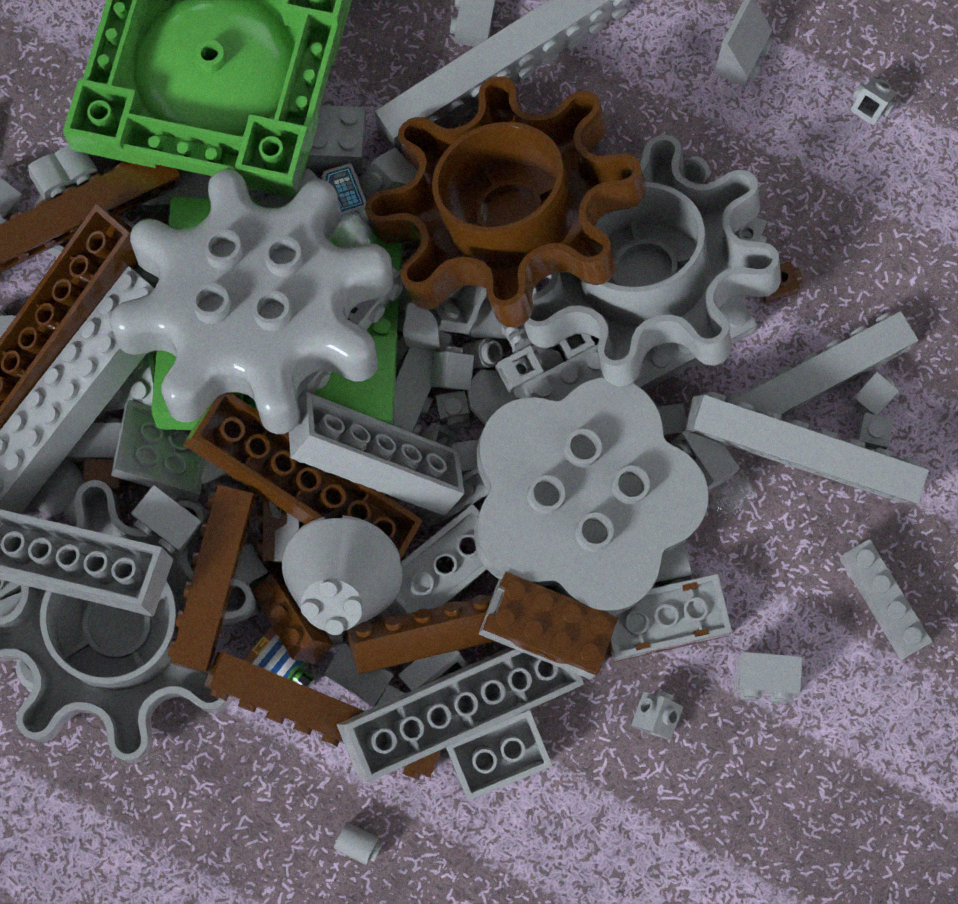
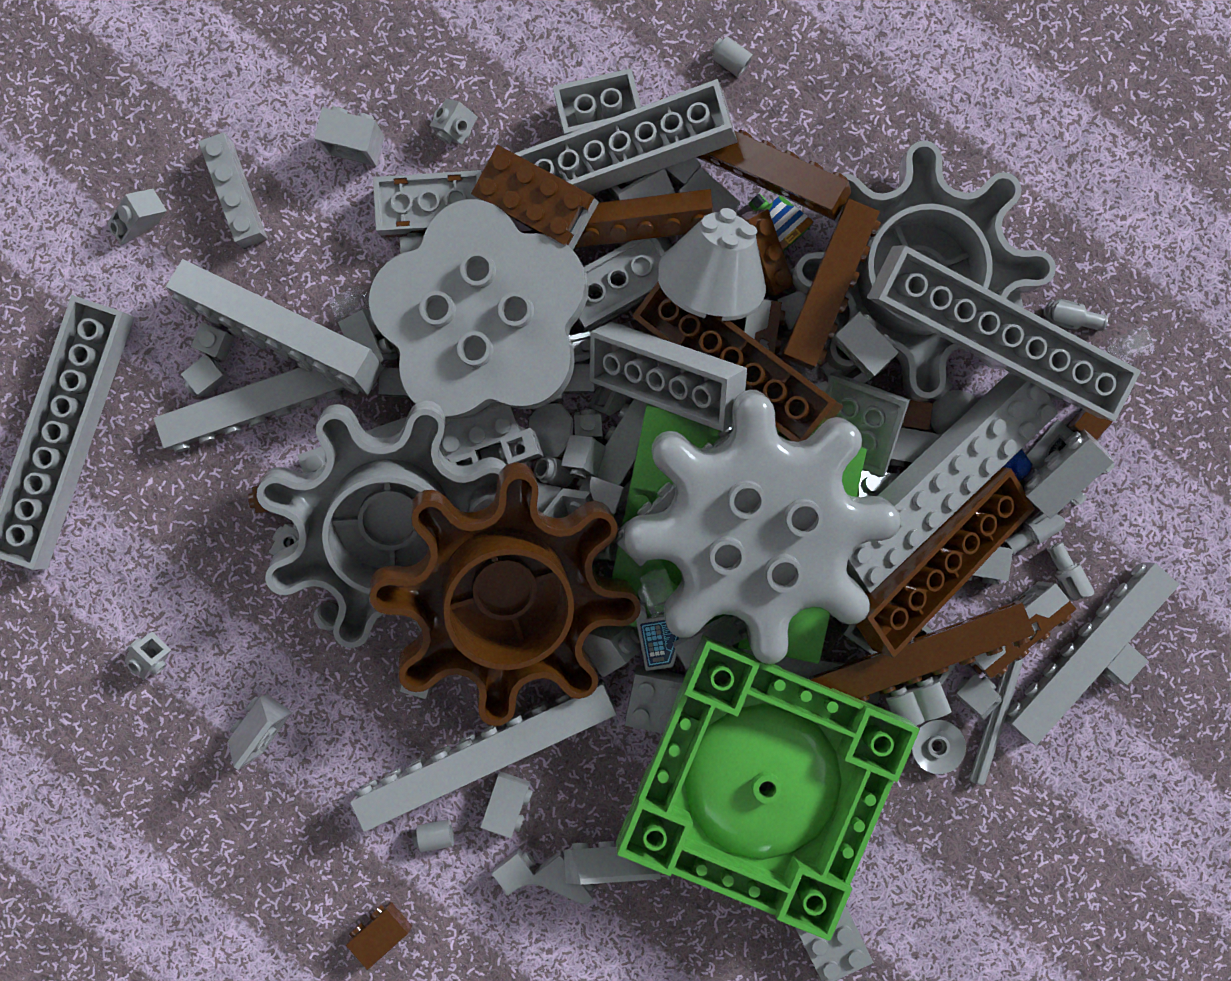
camera: 175 degrees left, 10 degrees up
none -> light grey dish [912,720,966,774]

